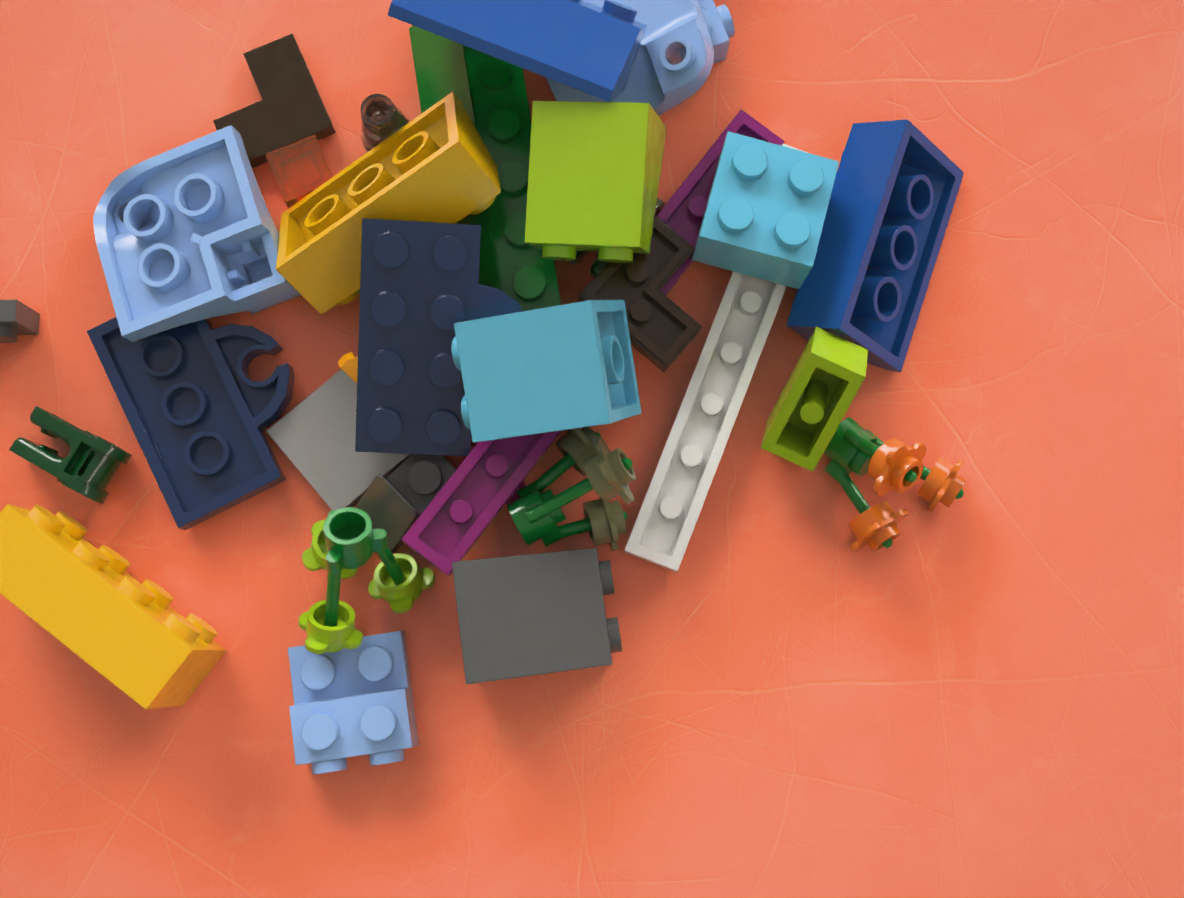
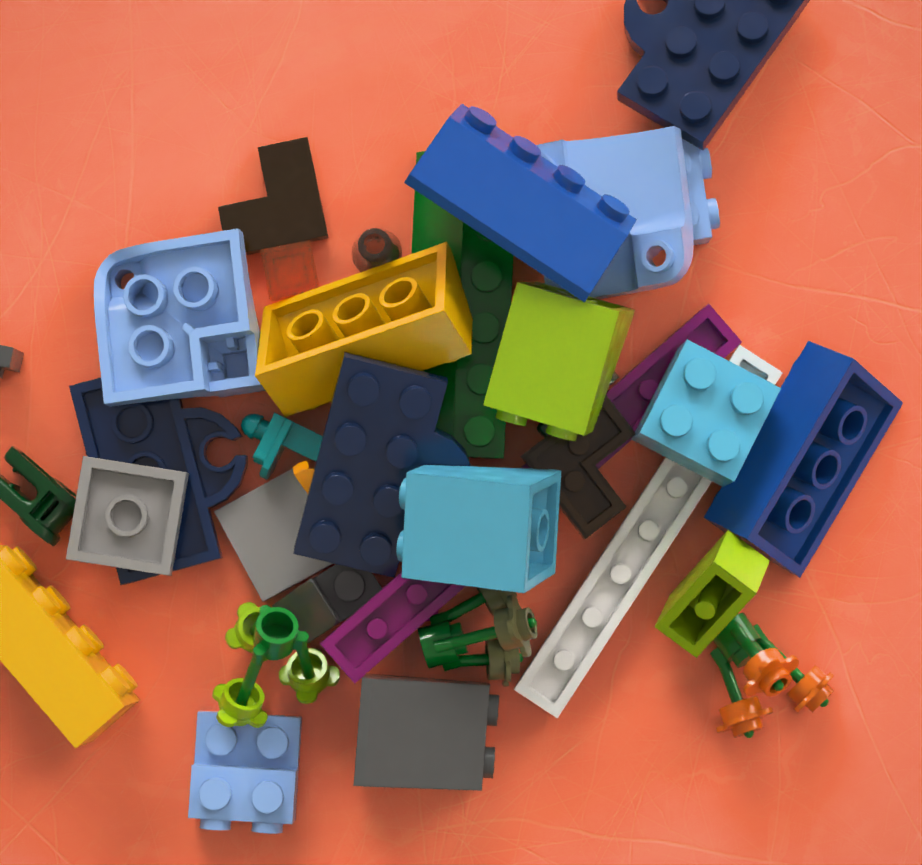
camera: 10 degrees right, 5 degrees up
none -> light grey plate [66,456,189,576]
none -> teal piece [241,412,323,480]

